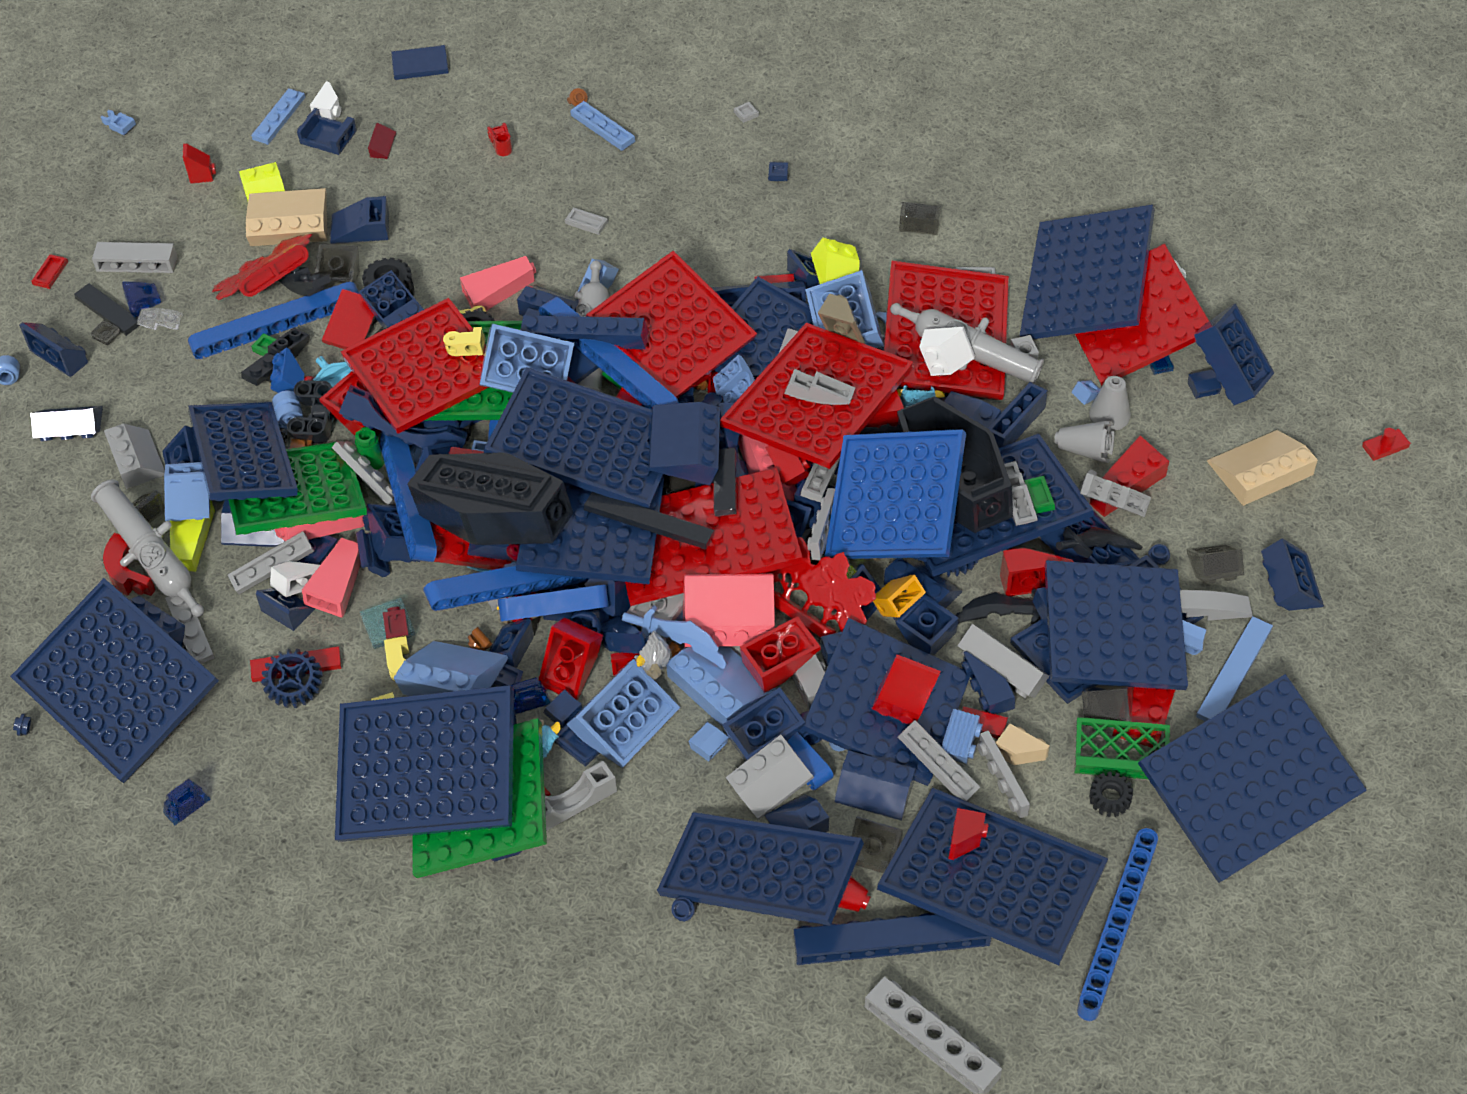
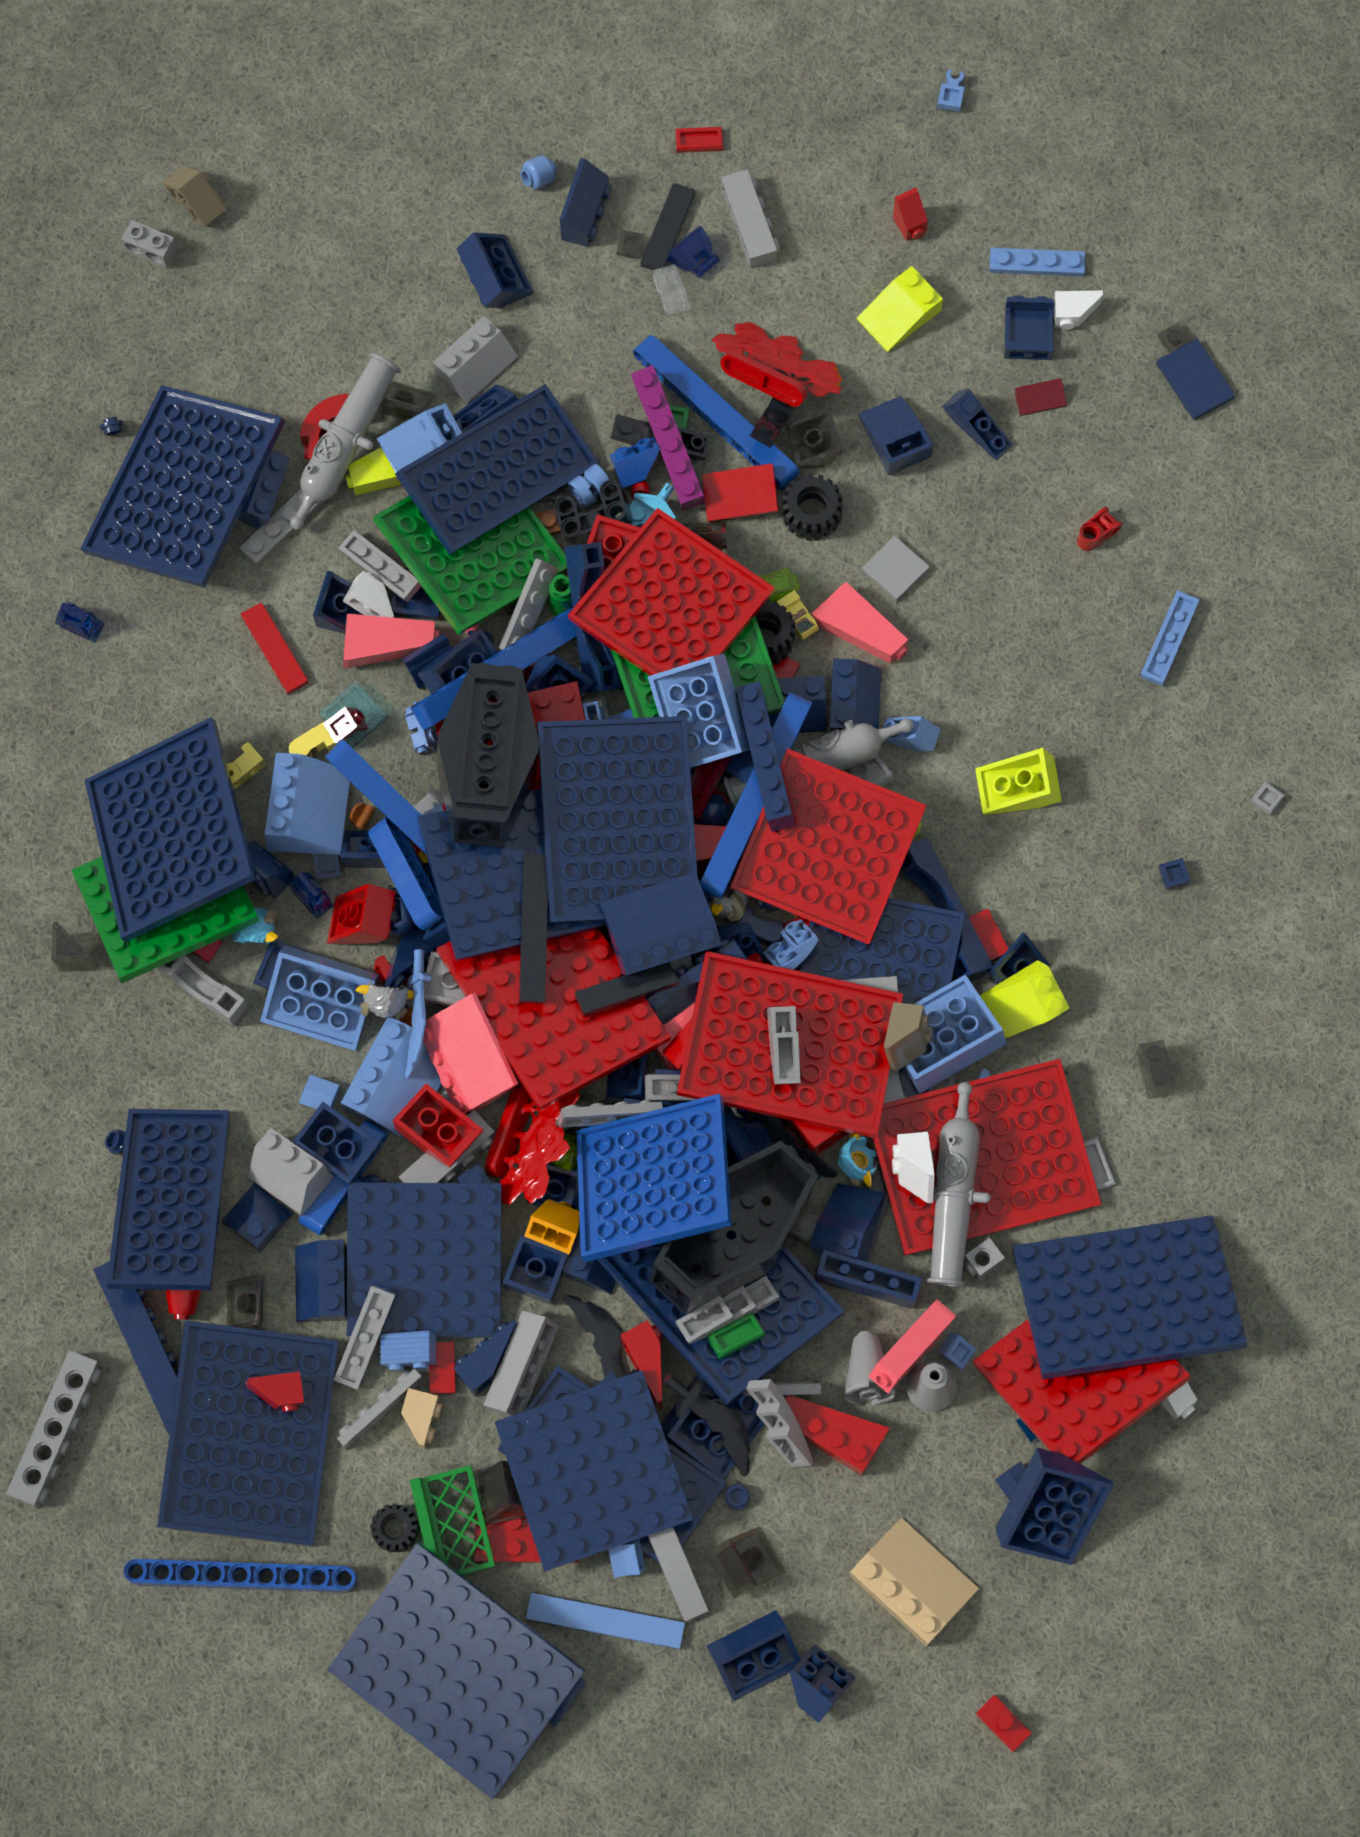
camera: 70 degrees right, 20 degrees up
tan slope [246,188,327,246] -> none
dark blue gear [261,648,323,708] -> none
dark blue slope [359,270,424,329] -> none
light yellow leg [443,327,485,356] -> none
dark blue piece [543,690,582,728] -> none
light grey tile [565,207,608,235] -> none
dark orange plate [567,88,587,107] -> none
red slope [872,655,940,724] -> none
none -> clear smoke slope [51,921,98,972]
none -> medium blue hinge [405,701,438,755]
none -> magenta arch [631,365,705,511]
none -> dark blue slope [790,1644,855,1723]
none -> light grey tile [861,536,930,602]
none -> coral slope [868,1300,956,1393]
none -> dark blue slope [942,389,1013,460]
none -> neon yellow slope [975,748,1062,815]
none -> clear smoke plate [1158,322,1192,353]

